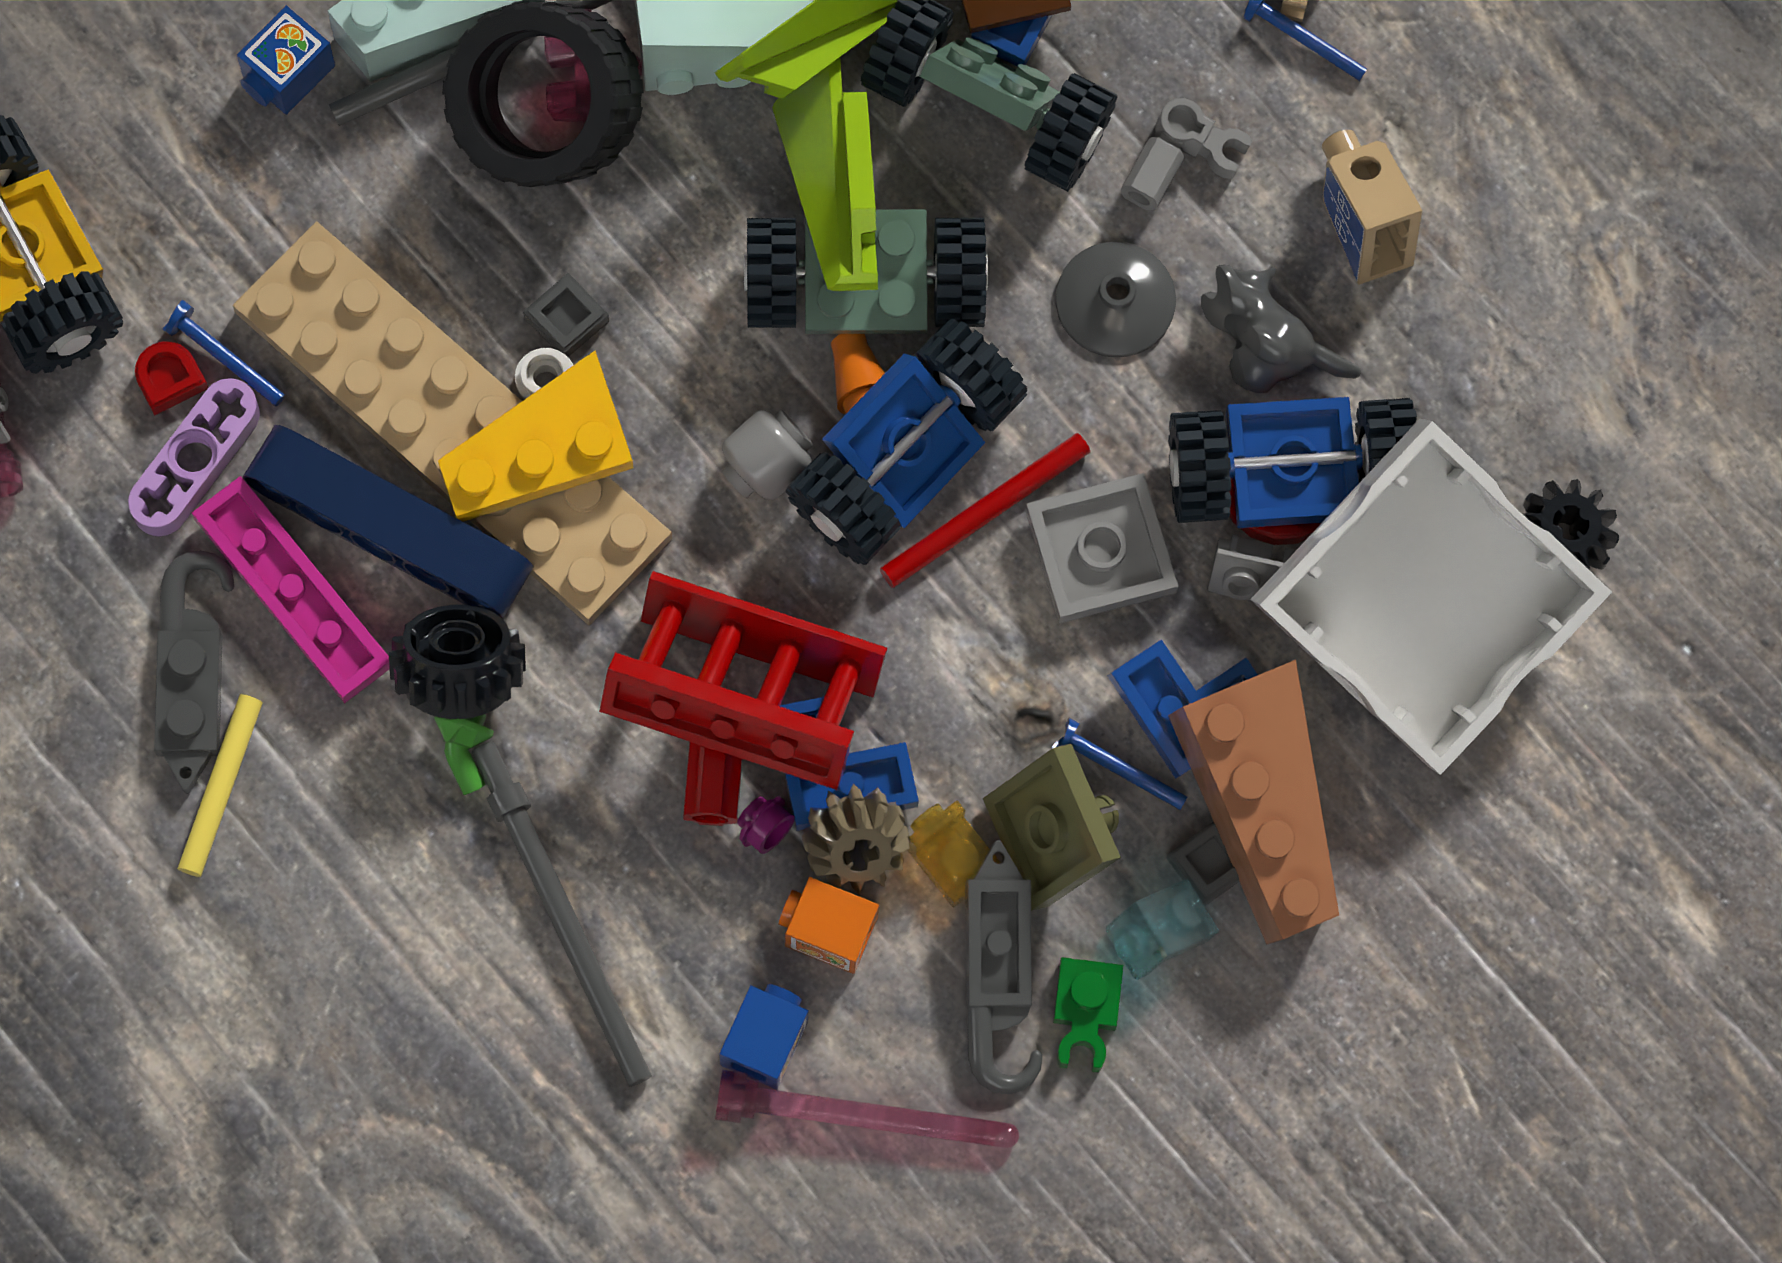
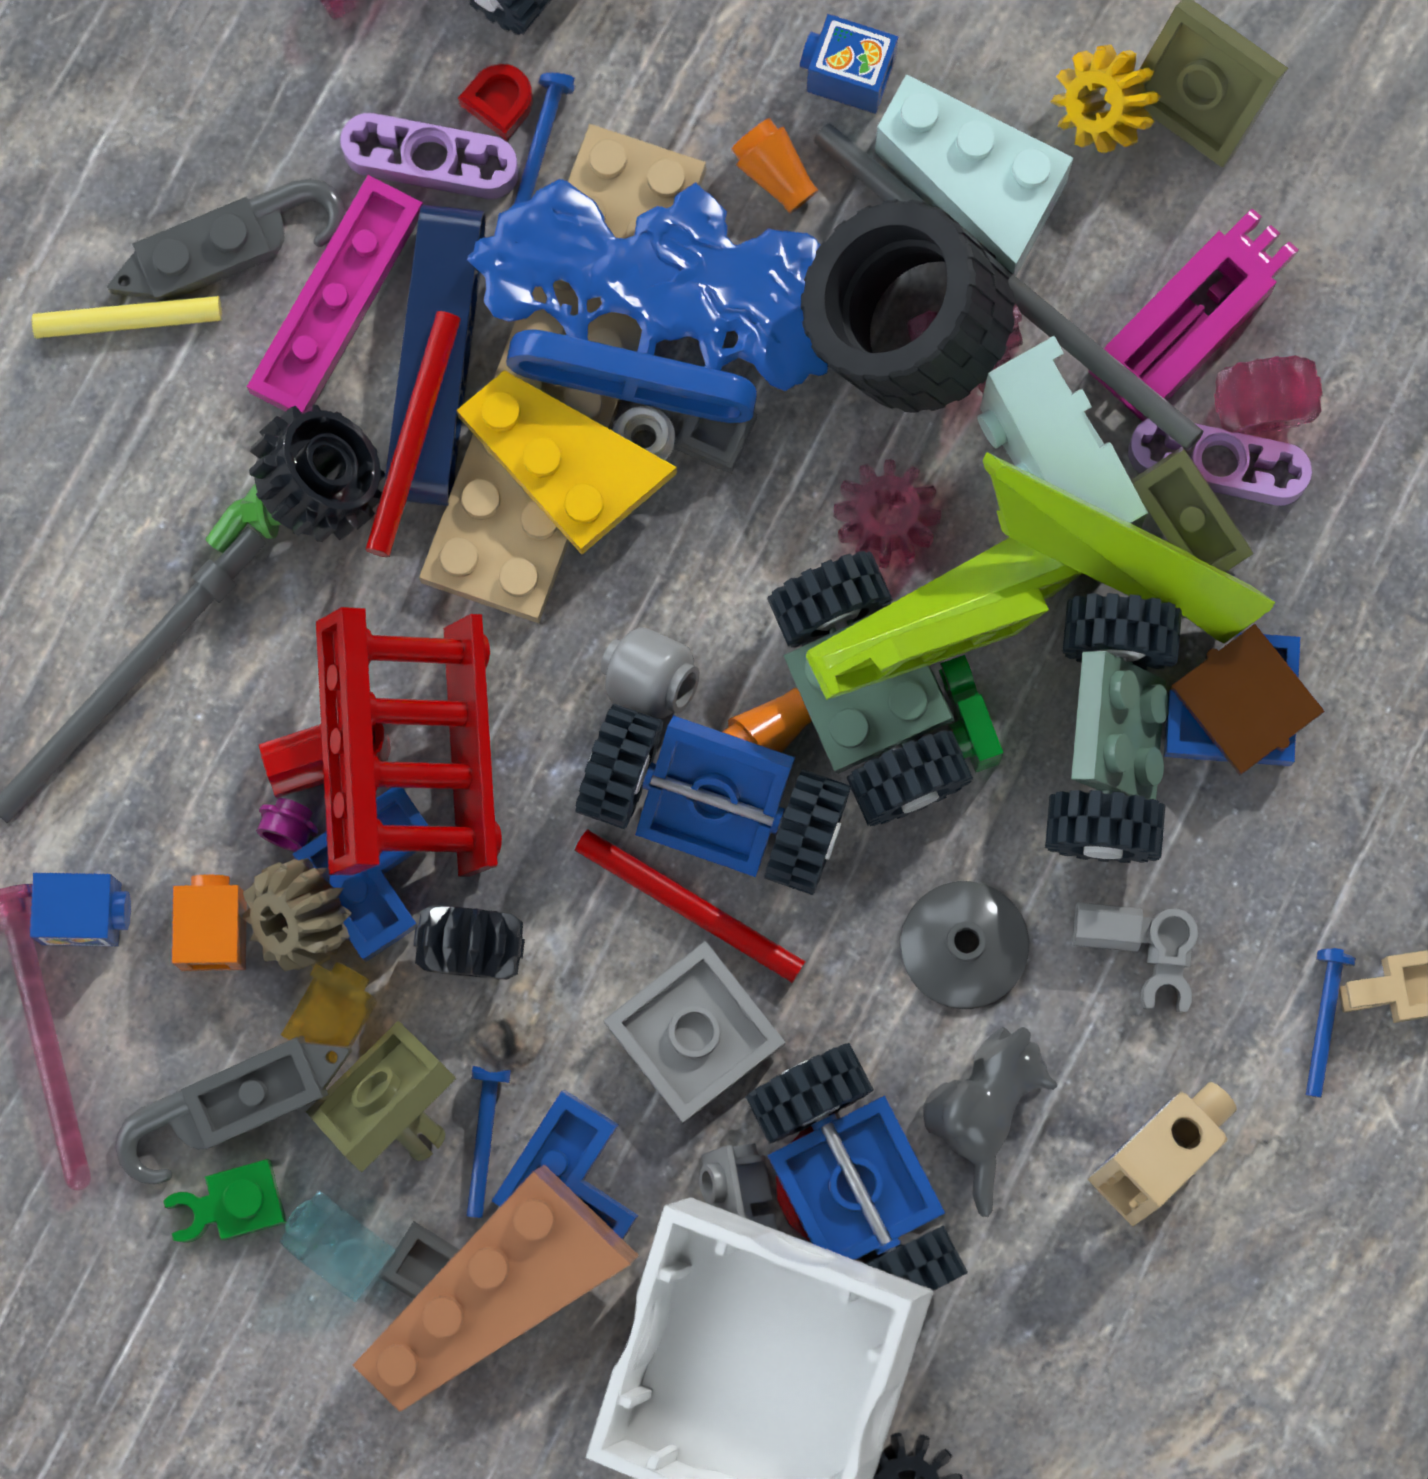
camera: 75 degrees right, 5 degrees up
none -> red bar [365,311,461,557]
none -> black gear [413,905,525,980]
none -> blue plant [467,179,828,423]
none -> orange cone [731,118,819,214]
none -> clear pink gear [833,458,941,569]
none -> green plate [938,655,1004,773]

